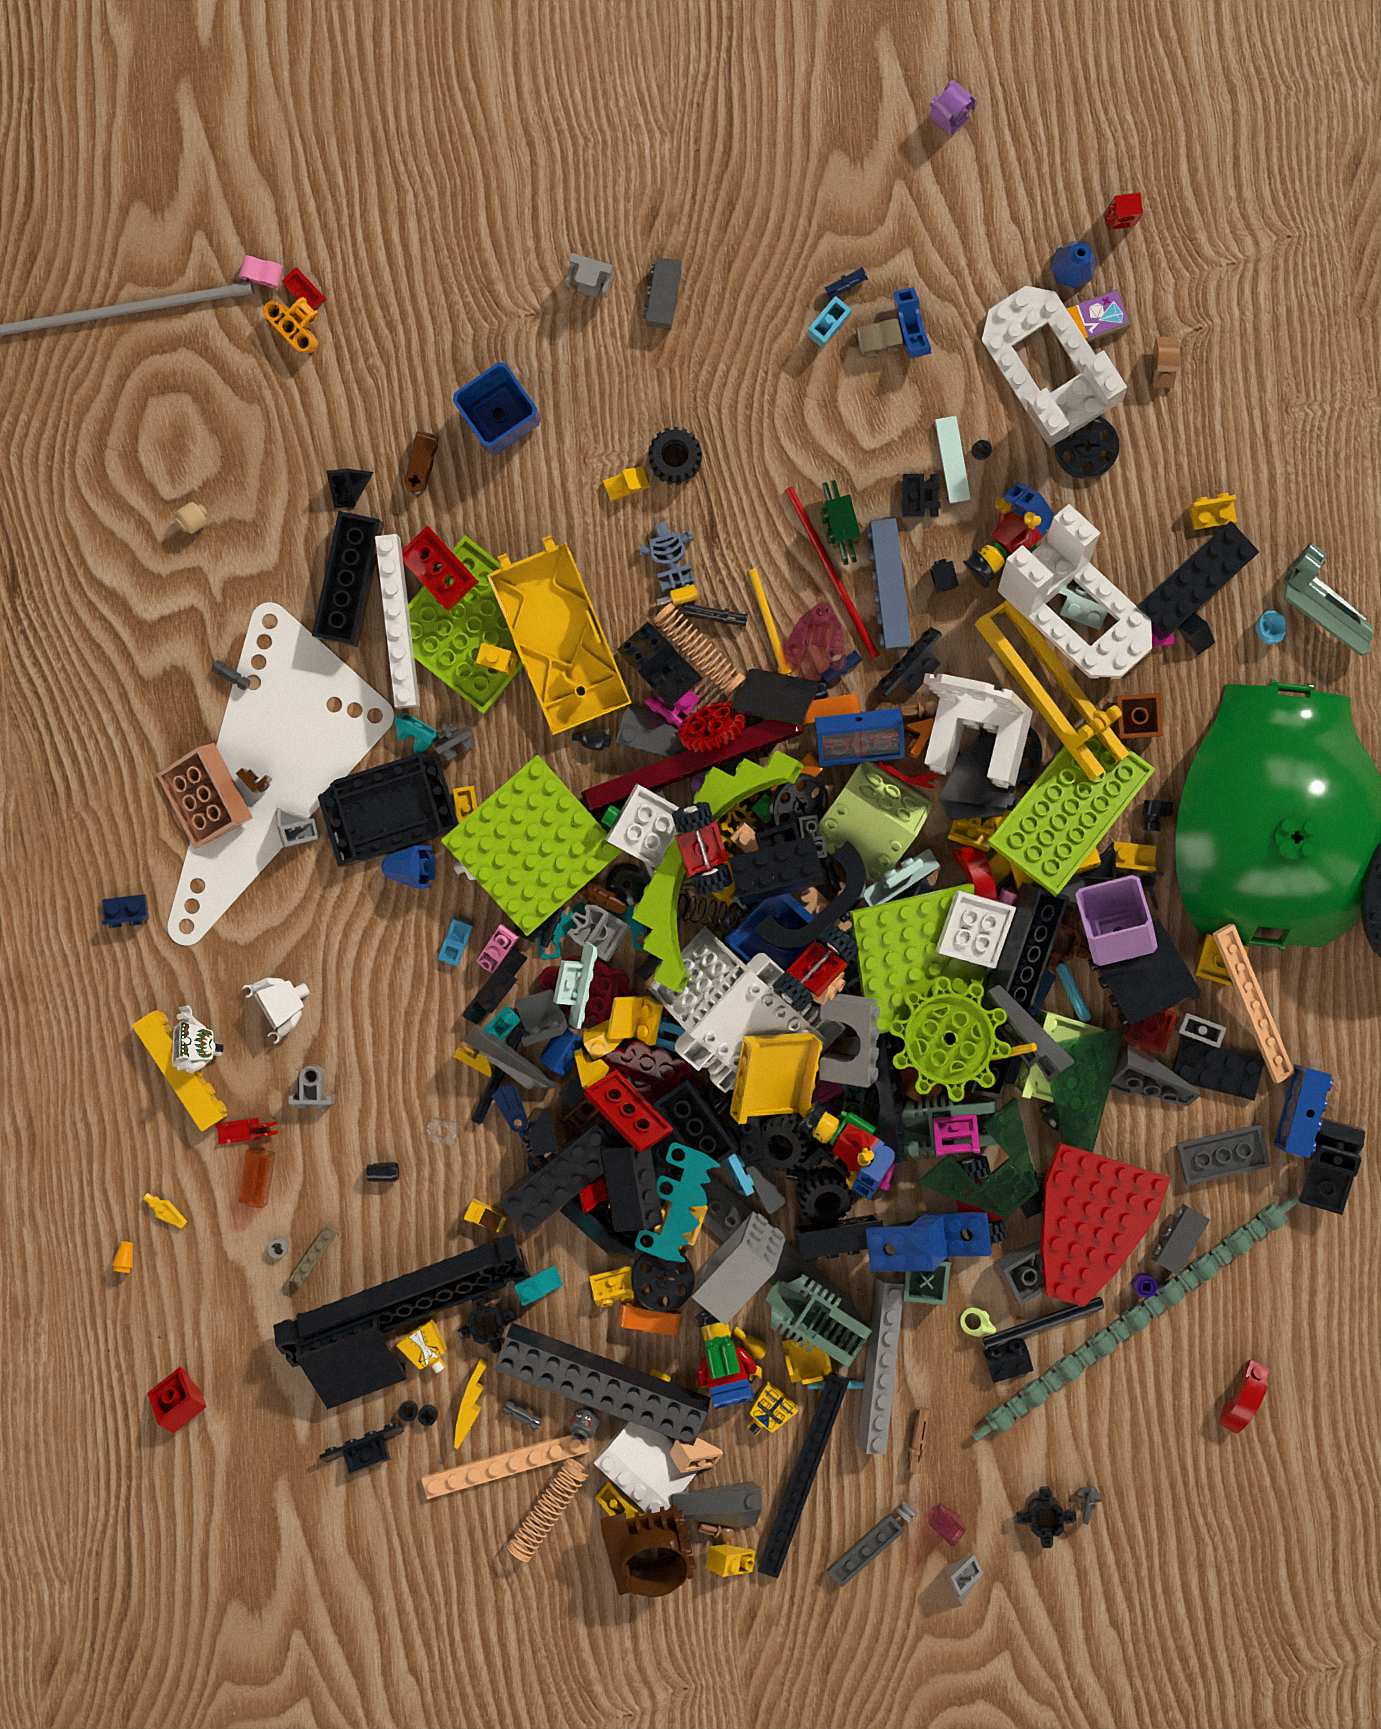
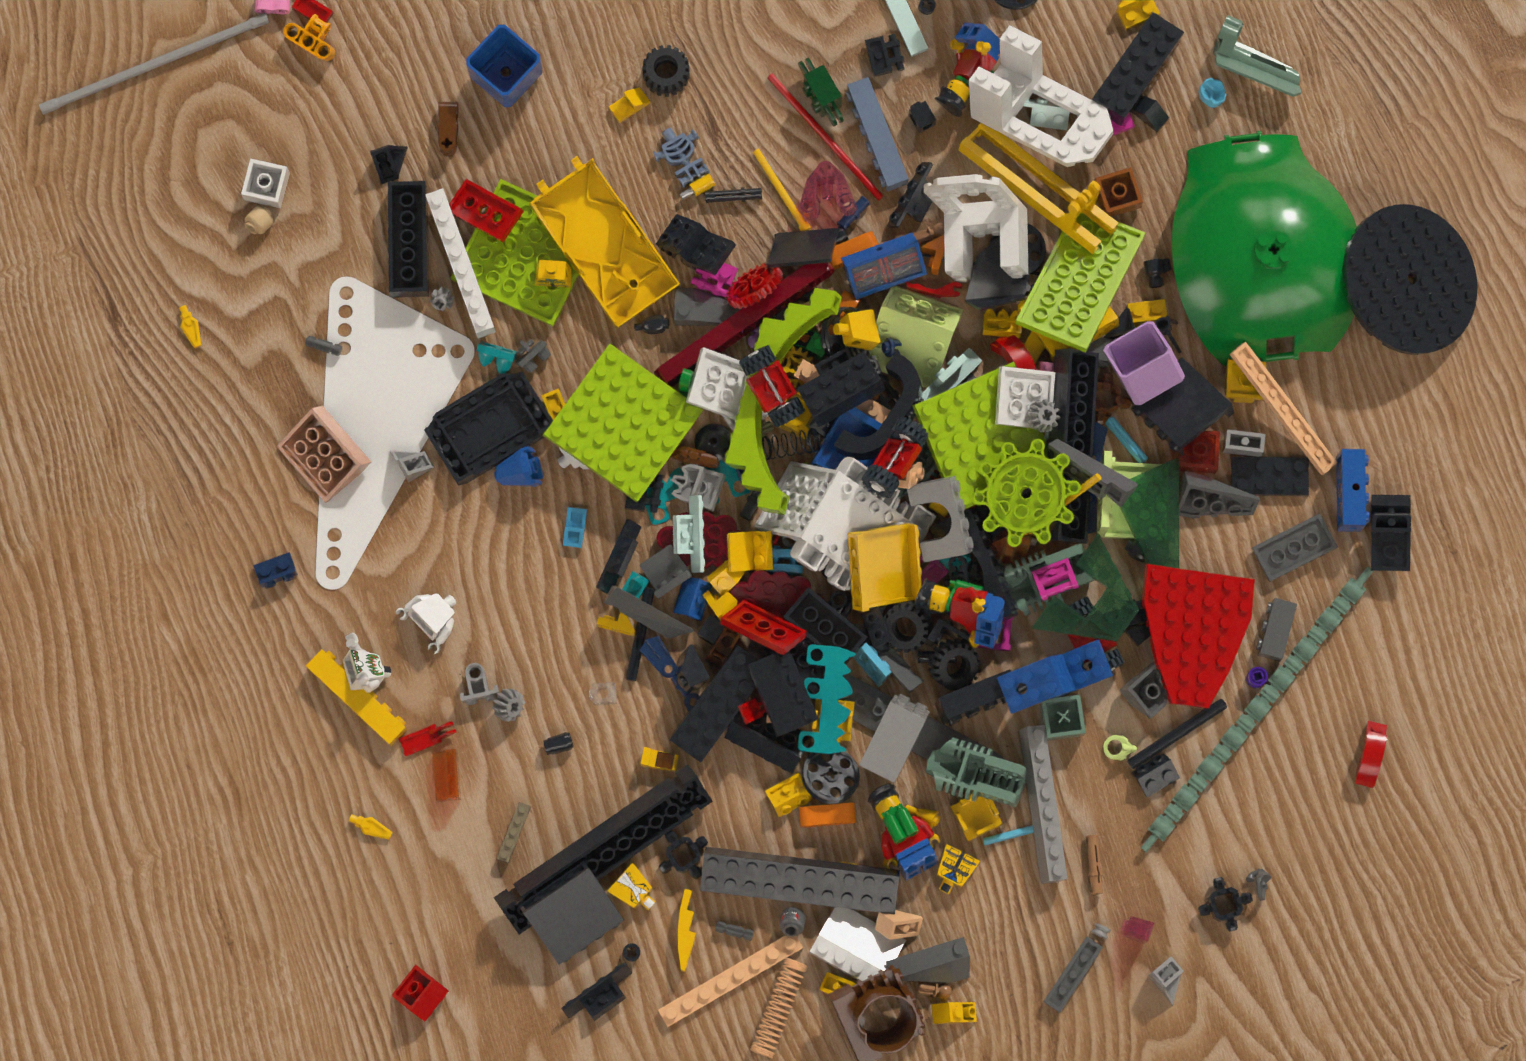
camera: 15 degrees left, 10 degrees down
light orange cone [112,1241,133,1273] -> none
reddish brown bracket [236,768,272,793] -> none
light grey bush [268,1238,289,1259] -> none
black bush [418,1404,438,1426] -> none
bright pink slope [476,924,520,974] -> none
teal arch [514,1264,563,1306] -> none
light nougat piece [653,603,746,696] -> none
black plate [758,1371,850,1579] -> none
none -> yellow piece [179,305,202,348]
none -> white brick [241,159,290,208]
none -> light grey gear [430,287,455,311]
none -> light grey gear [492,688,525,722]
none -> yellow torso [833,309,880,350]
none -> dark blue plate [881,338,902,357]
none -> light grey gear [1027,399,1061,432]

